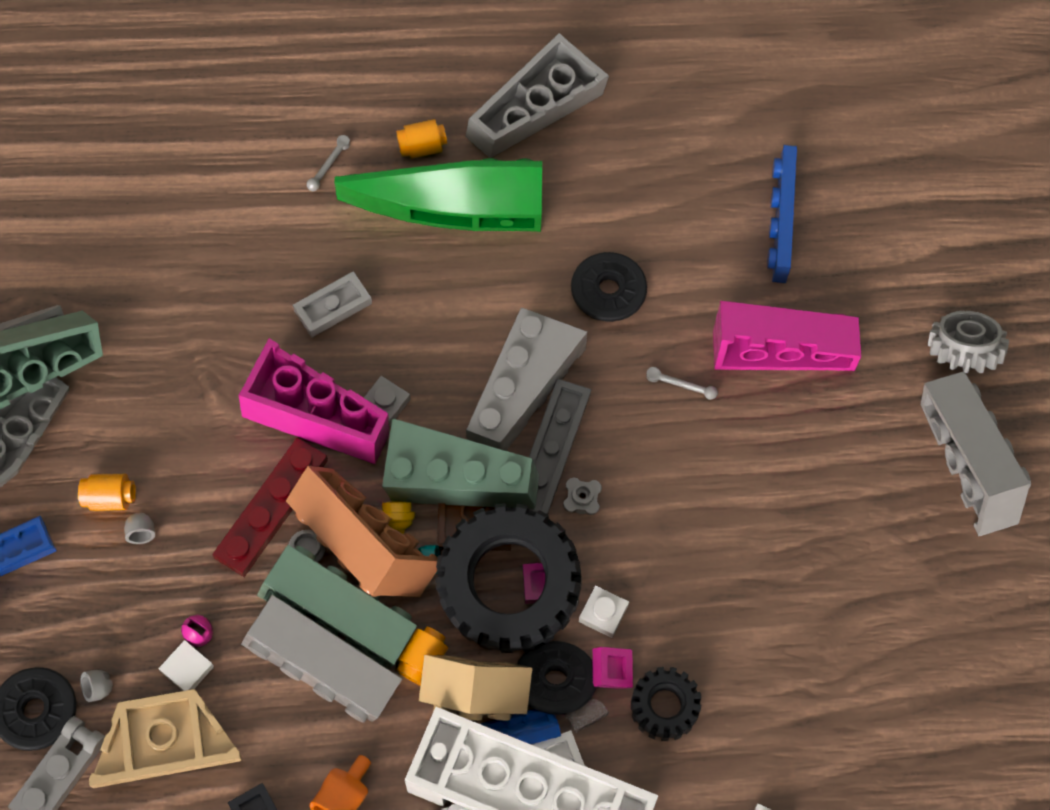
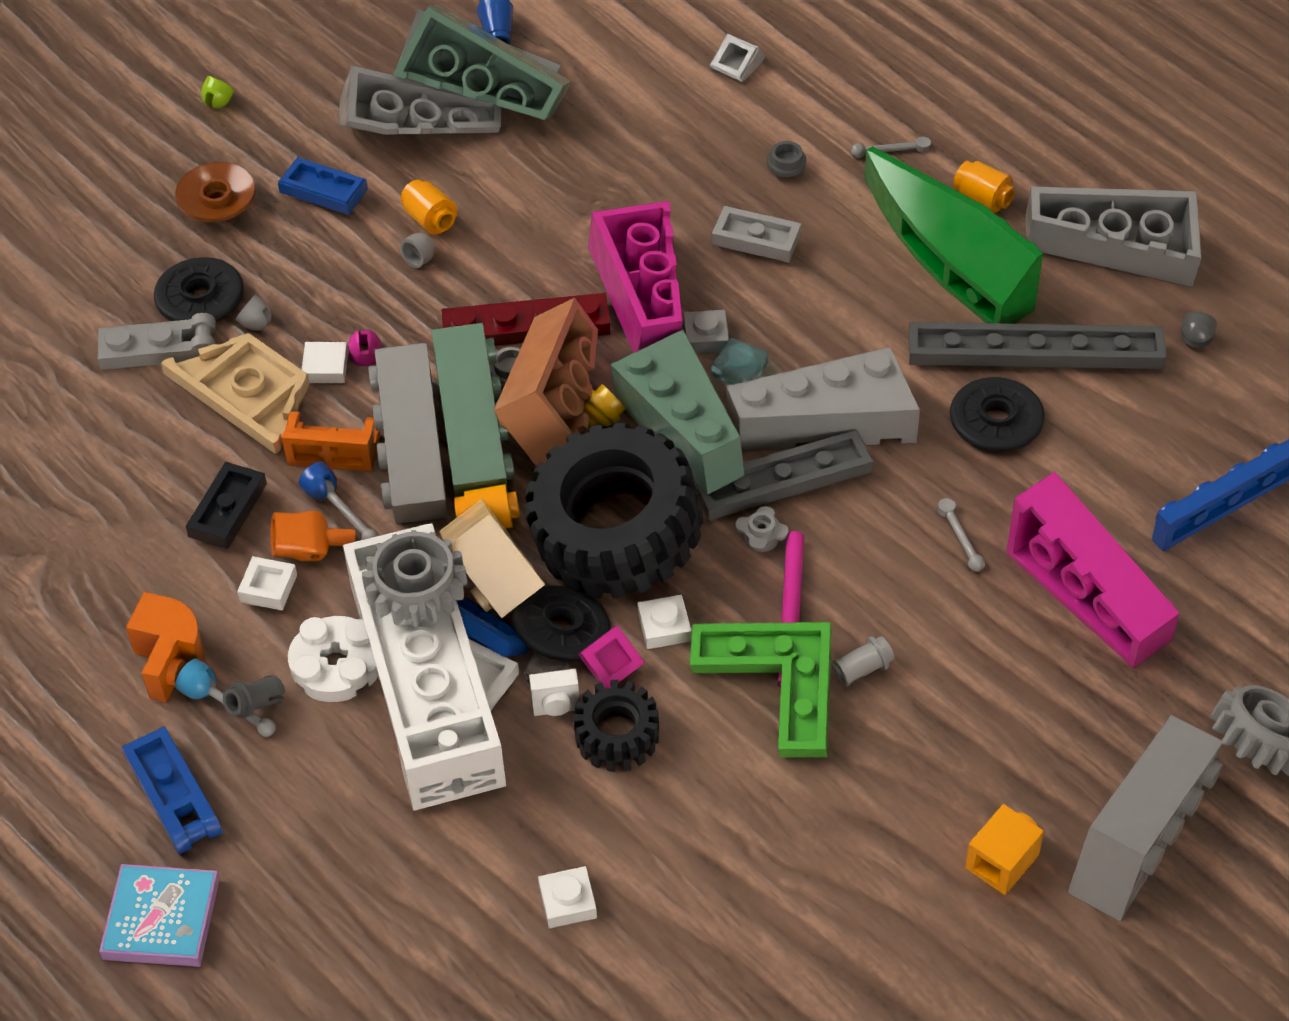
camera: 55 degrees right, 15 degrees down
none -> orange hinge [282,411,381,472]
none -> hinge [298,462,379,540]
none -> light grey gear [362,530,467,627]
none -> white plate [529,669,580,716]
none -> bright green plate [690,622,832,757]
none -> light grey slope [709,33,765,83]
none -> clear light blue plate [711,338,769,385]
none -> dark grey plate [767,141,806,177]
none -> dark pink bar [777,531,804,688]
none -> light grey pin [832,636,895,687]
none -> dark grey plate [908,322,1167,369]
none -> light orange brick [965,804,1044,895]
none -> dark grey hinge [1181,312,1217,348]

